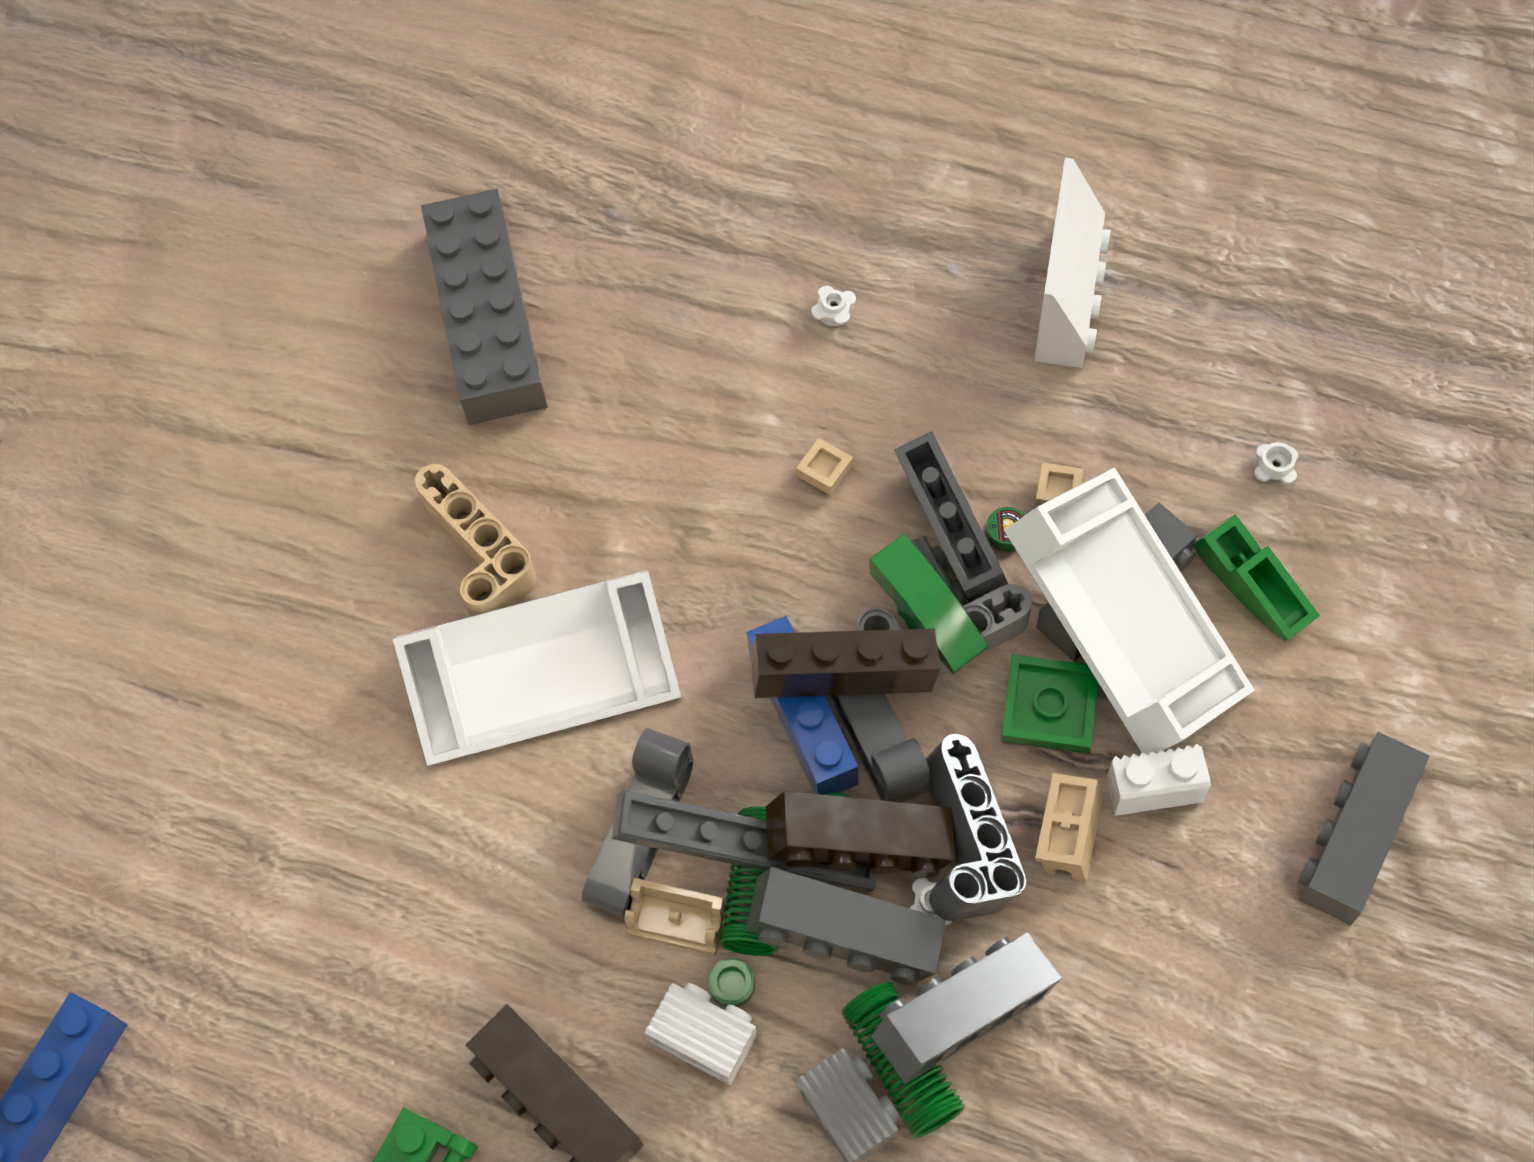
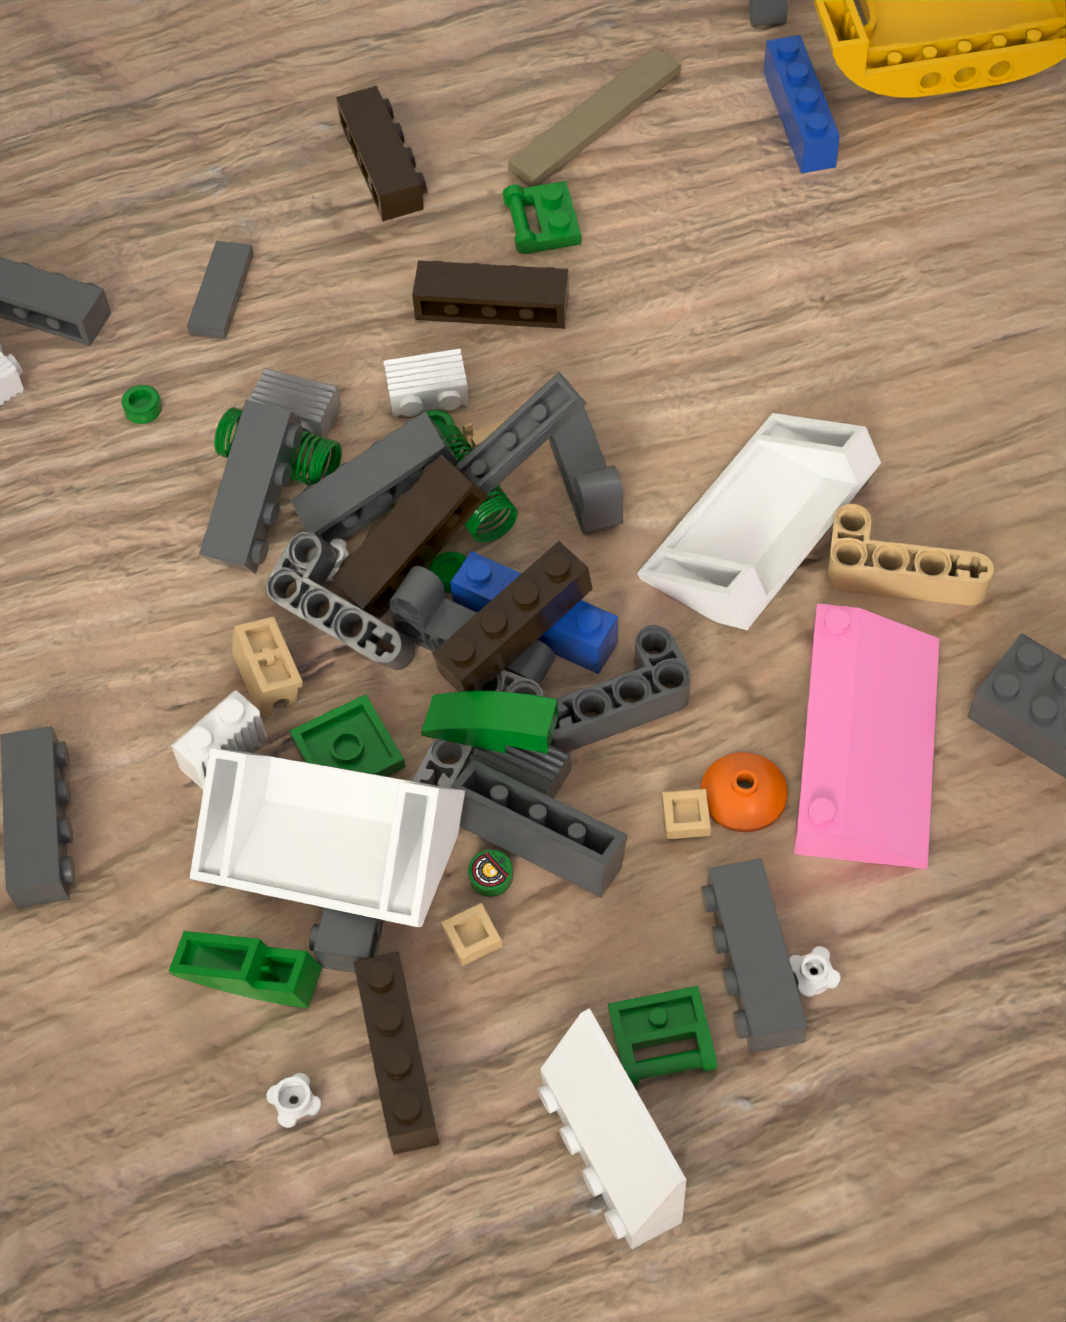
camera: 140 degrees right, 5 degrees down
none -> dark brown brick [353,951,440,1155]
none -> dark grey beam [550,625,691,752]
none -> green plate [608,986,717,1086]
none -> orange dish [701,752,788,832]
none -> dark grey brick [701,858,808,1053]
none -> bright pink slope [793,604,940,869]

